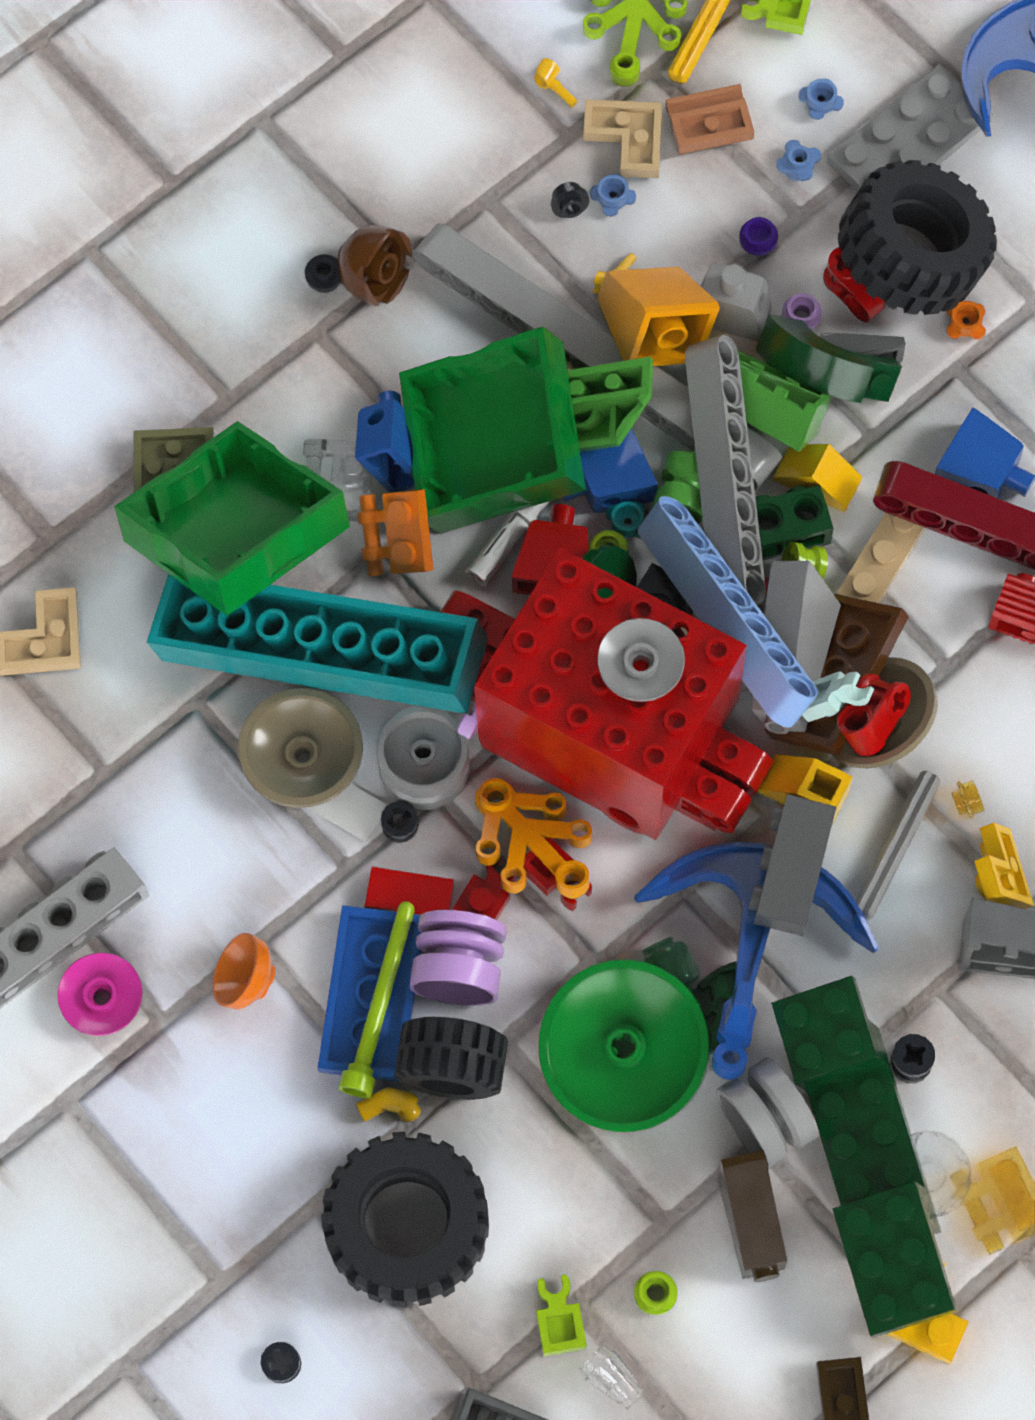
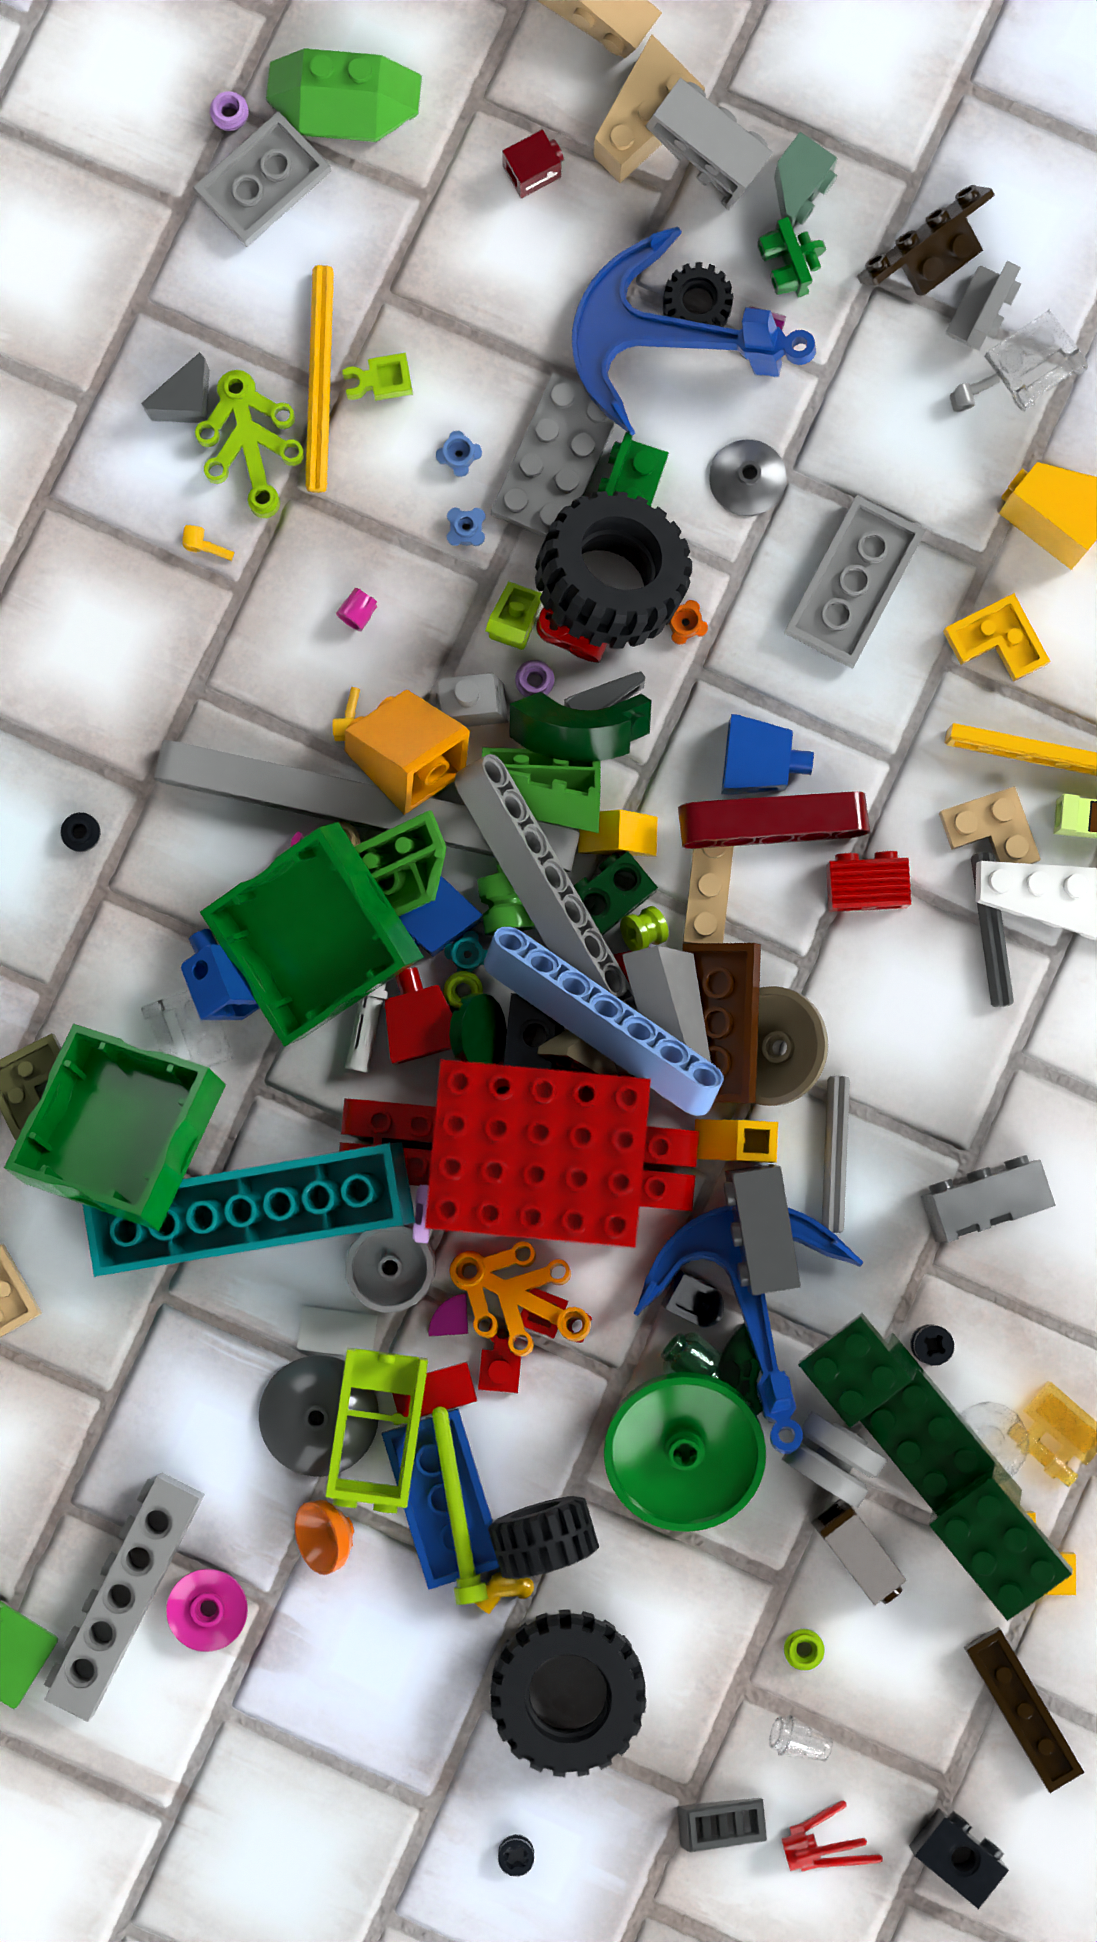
camera: 30 degrees left, 15 degrees up
dark tan dish [238,688,363,808] -> none
reddish brown cylinder [338,225,412,306] -> none
orange plate [357,489,434,576] -> none
black bush [381,801,419,843] -> none
lavender wheel [410,910,507,1006] -> none
lime plate [536,1274,587,1357] -> none
black plate [550,182,589,218] -> none
tan plate [583,99,662,178] -> none
medium blue plate [590,174,636,217] -> none
light grey dish [598,619,685,702] -> none
nougat plate [665,84,754,155] -> none
dark purple plate [739,217,778,256] -> none
light aqua plate [802,671,874,722] -> none
red piece [837,673,911,756] -> none
clear yellow plate [951,780,985,819] -> none
yellow plate [974,822,1034,909] -> none
none -> dark grey dish [259,1355,379,1477]
none -> lime door [325,1347,428,1513]
none -> dark pink hose [336,588,377,631]
none -> magenta tile [428,1293,469,1337]
none -> lime slope [485,581,542,650]
none -> green bracket [597,432,669,506]
none -> black plate [661,1270,724,1328]

